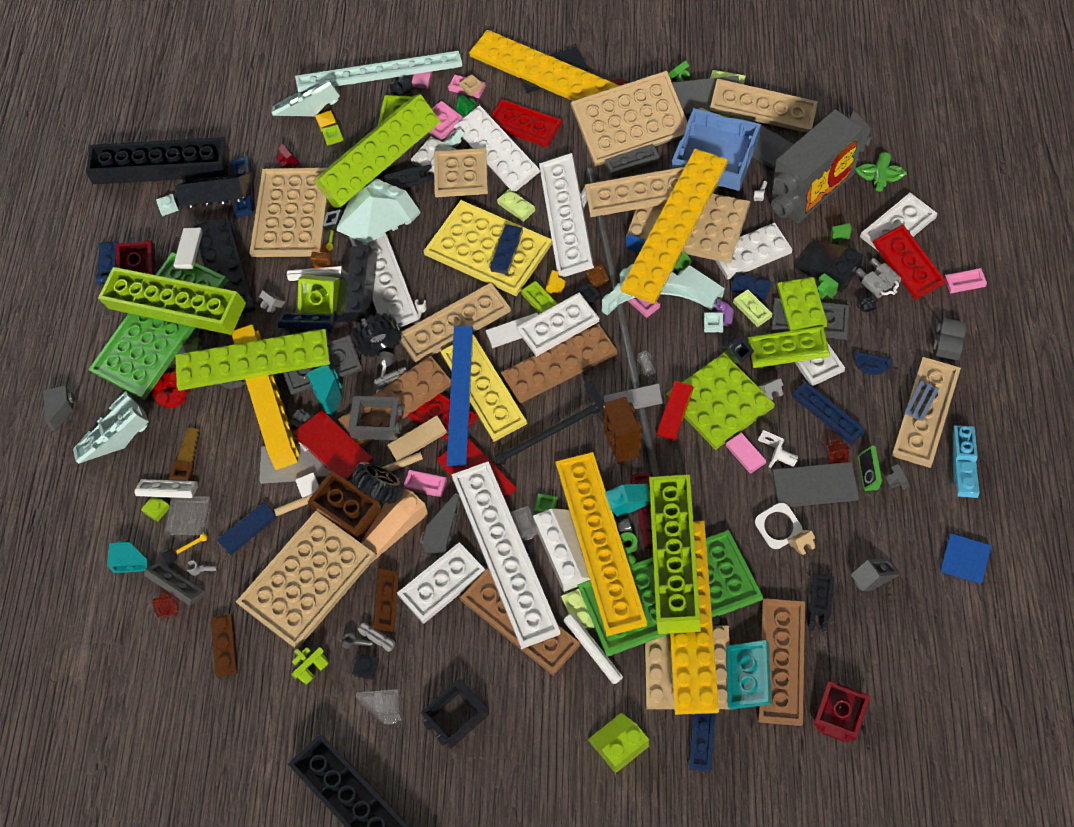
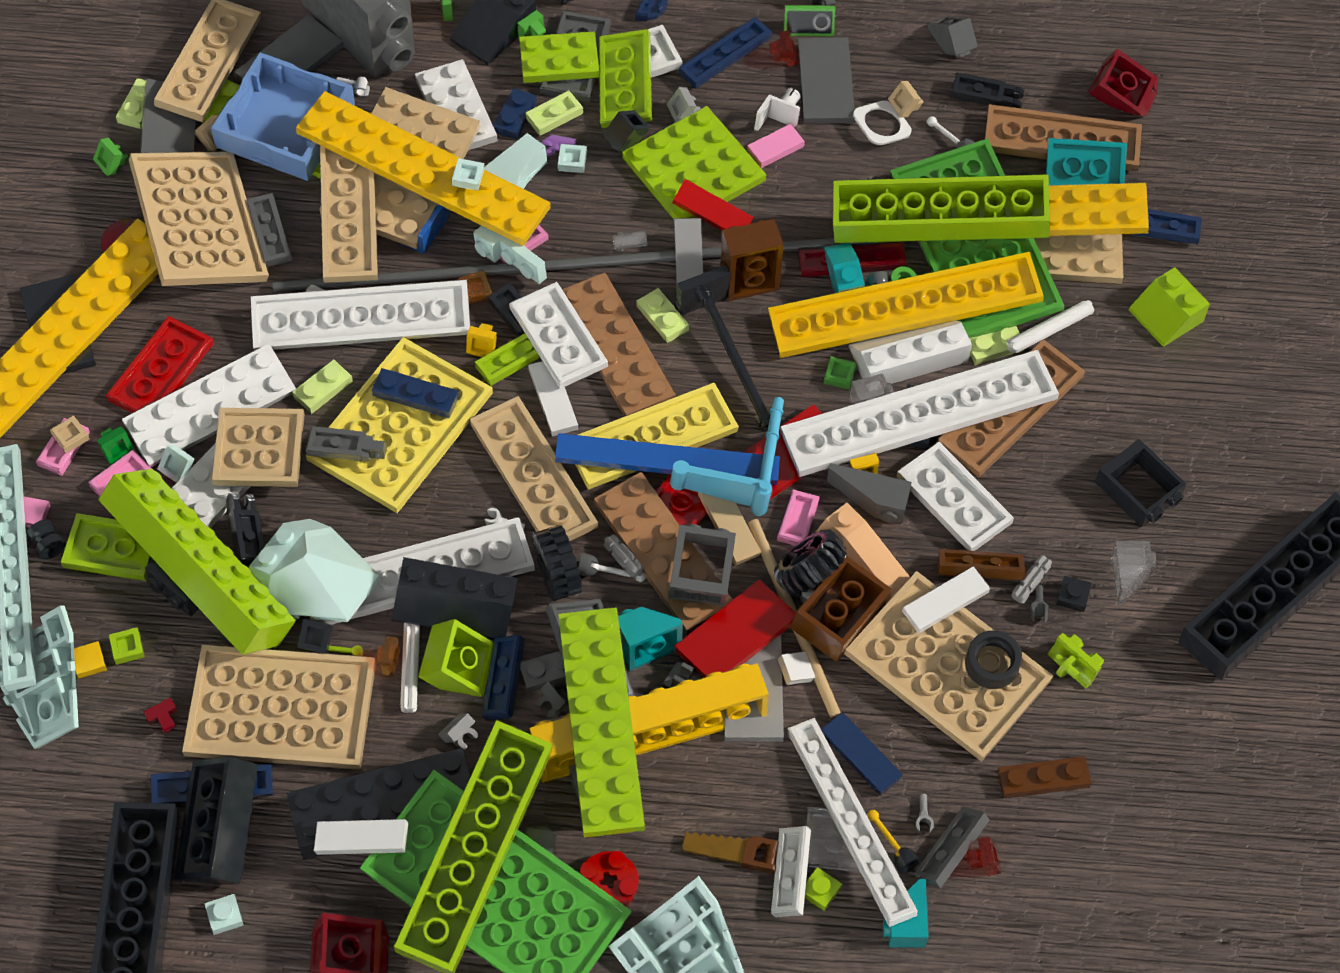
camera: 95 degrees left, 0 degrees up
none -> dark grey hinge [306,426,387,461]
none -> light aqua plate [452,158,484,191]
none -> yellowish green plate [636,288,689,343]
none -> medium azure piece [670,397,784,516]
none -> white tile [788,718,918,927]
none -> yellow tile [849,453,879,474]
none -> white tile [902,566,990,634]
none -> white hinge [927,116,975,149]
none -> black tyre [965,630,1023,689]

